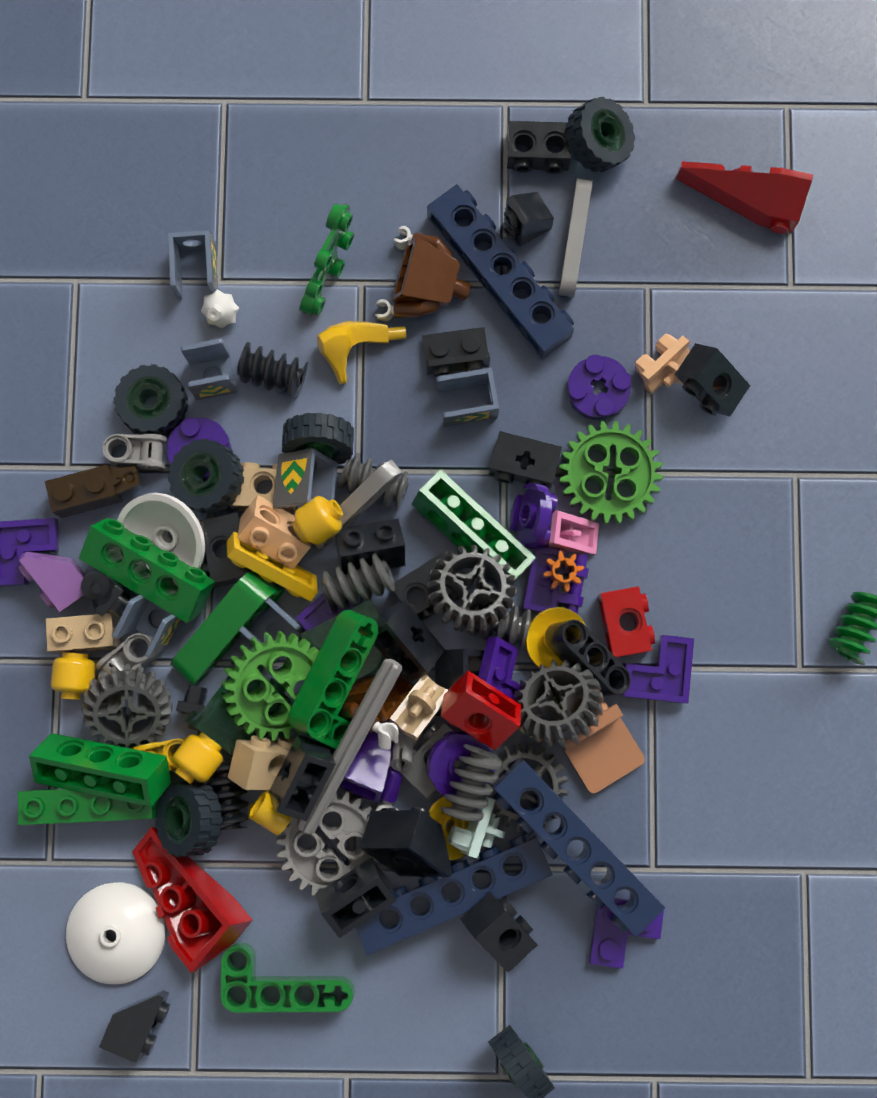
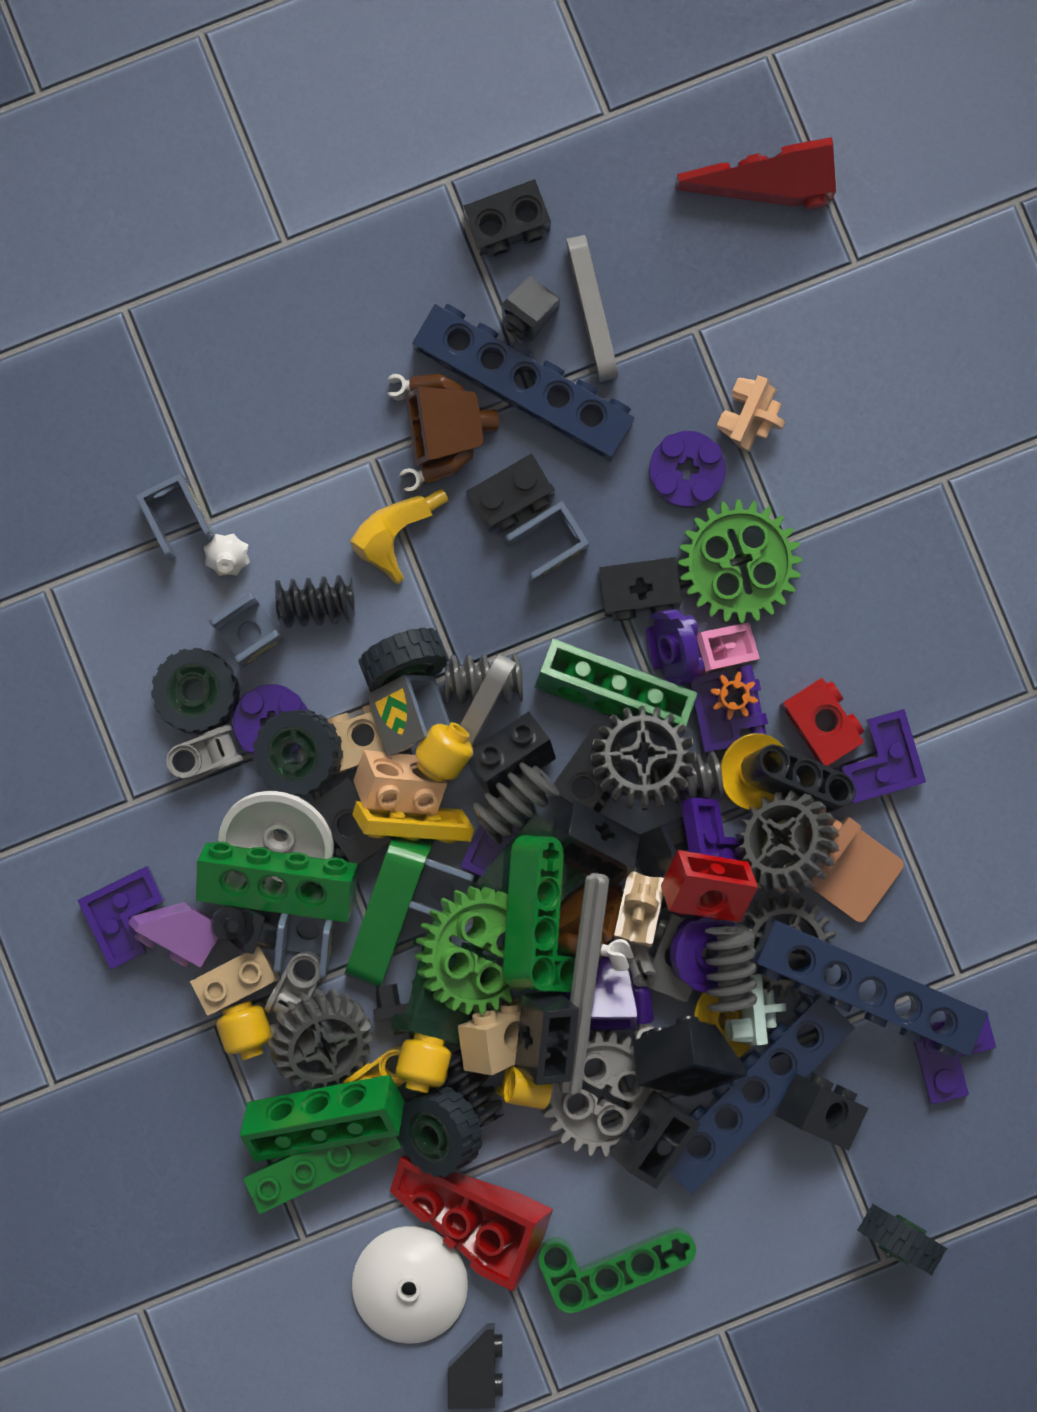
camera: 25 degrees left, 5 degrees up
dark brown hinge [45,464,142,518] -> none
green plant [299,203,355,316] -> none
black wheel [565,97,635,172] -> none
black brick [674,343,751,416] -> none

